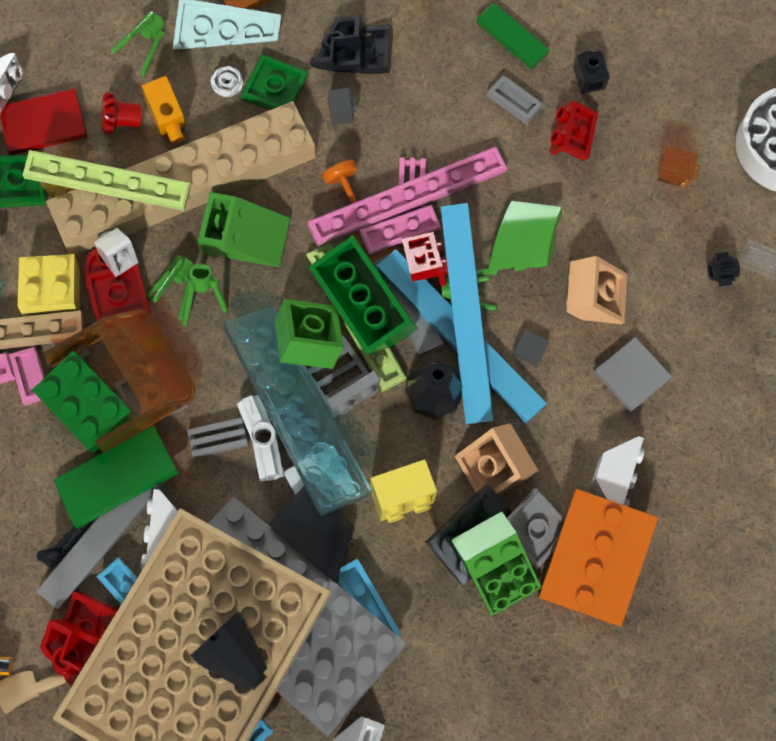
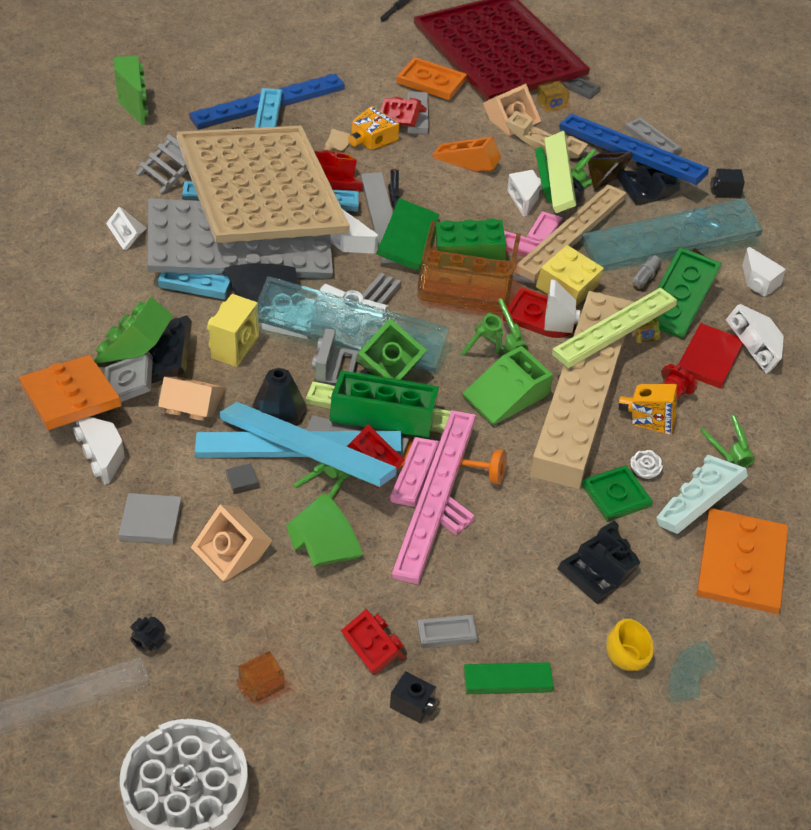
camera: 135 degrees right, 25 degrees down
black cone [190,611,268,690] -> none
dark grey plate [328,88,357,125] -> none

